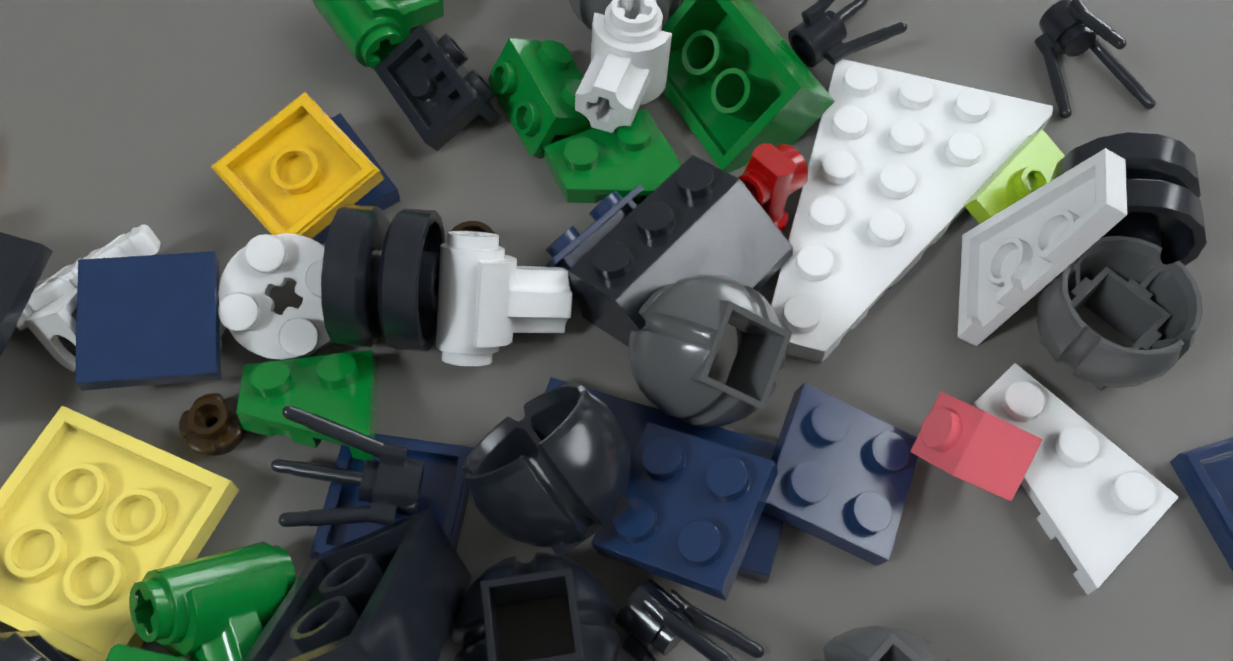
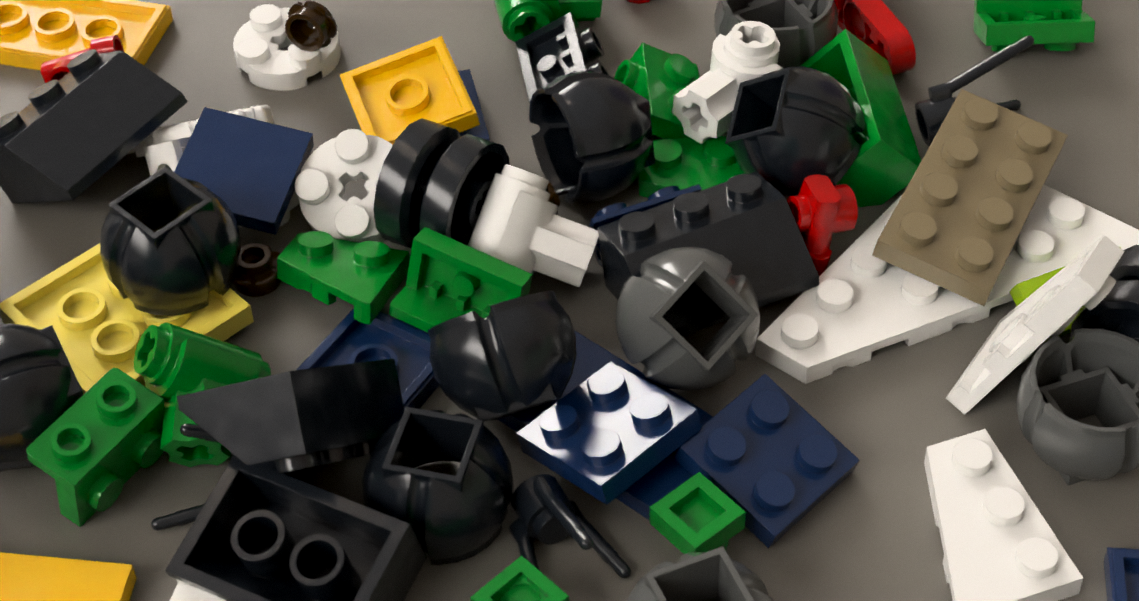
camera: 25 degrees right, 15 degrees down
black plant [271,405,425,527] -> none
coral brick [910,391,1043,501] -> none
none -> black piece [100,167,241,316]
none -> white plate [233,4,341,91]
none -> dark brown plate [285,0,337,52]
none -> green bracket [389,227,533,333]
none -> black piece [529,71,655,203]
none -> green tile [649,472,746,554]
none -> black piece [725,66,865,198]
none -> dark tan plate [872,89,1068,306]

